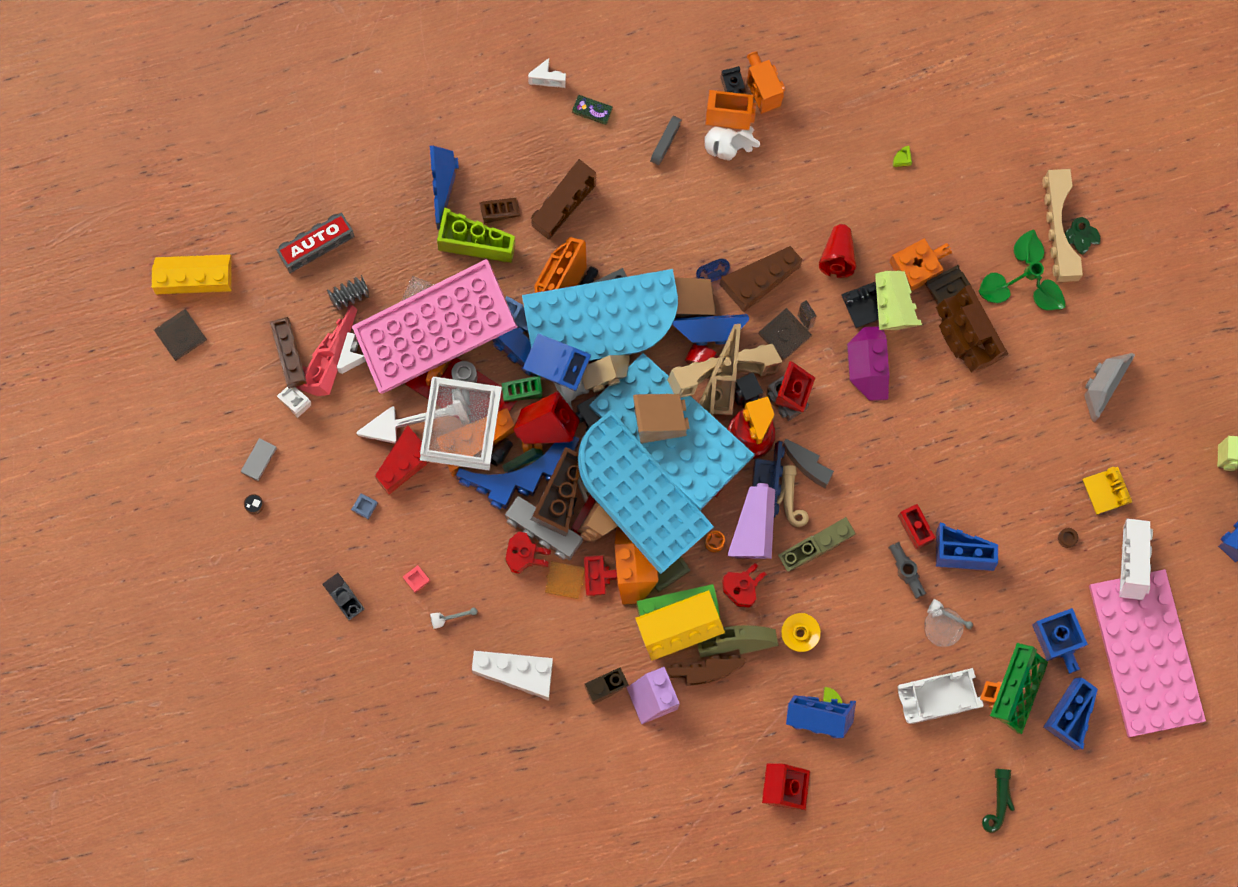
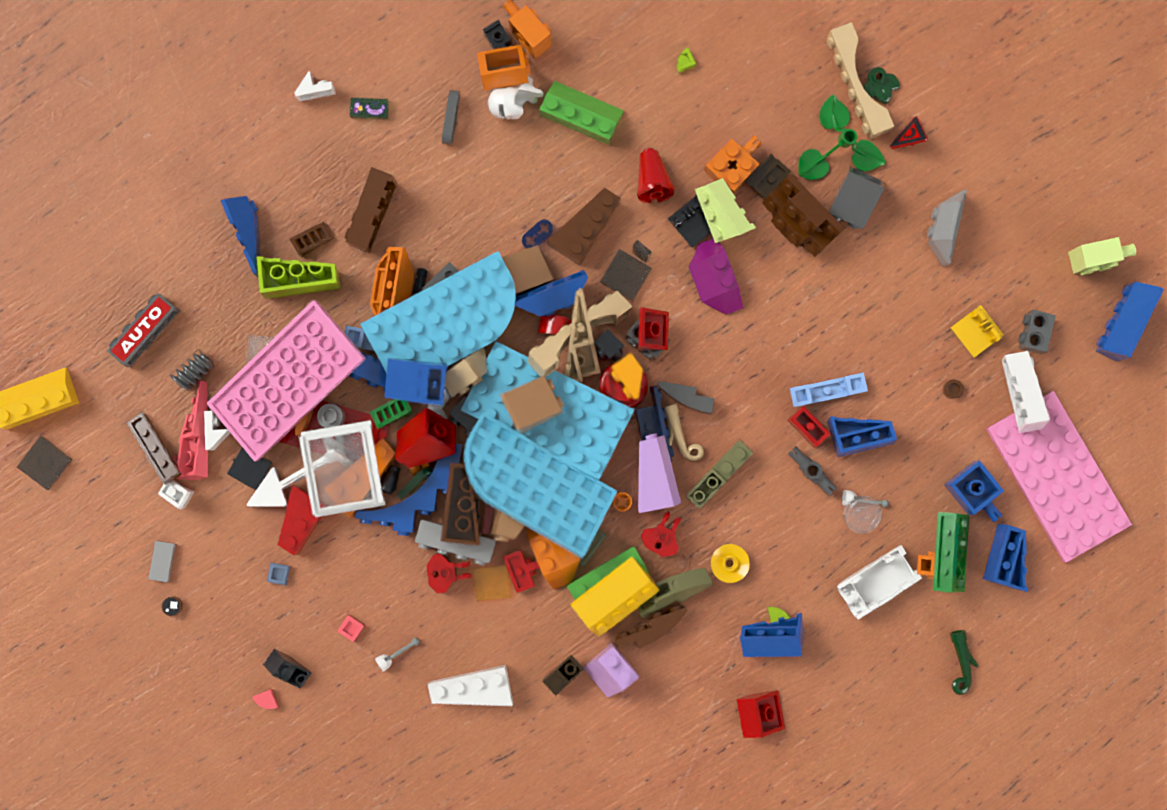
camera: 15 degrees left, 10 degrees up
none -> black piece [227,447,272,490]
none -> coral tile [253,689,279,709]
none -> bright green slope [539,81,624,145]
none -> light blue slope [789,373,868,407]
none -> dark grey slope [829,166,885,229]
none -> piece [890,116,928,149]
none -> dark grey brick [1018,310,1056,354]

